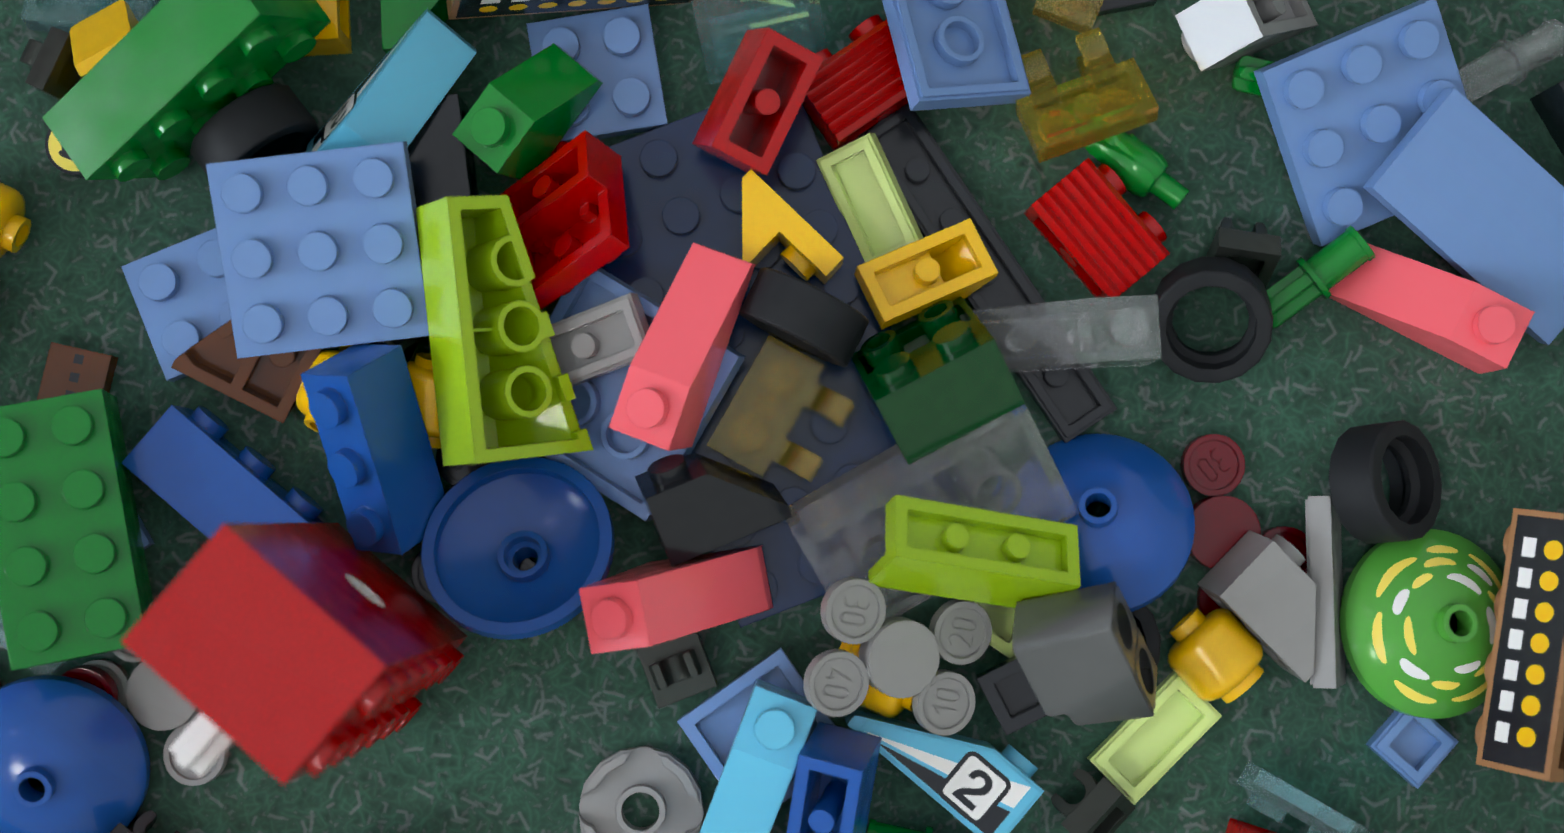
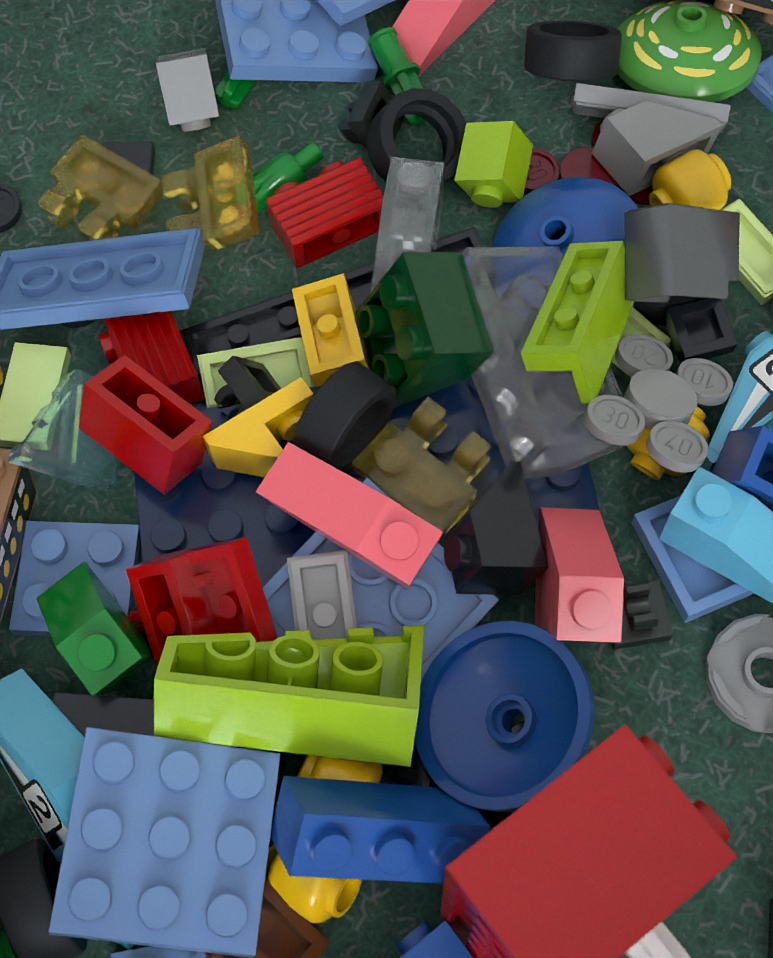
camera: 75 degrees left, 20 degrees down
none -> pearl dark grey tile [214,356,281,419]
none -> lime brick [454,121,533,208]

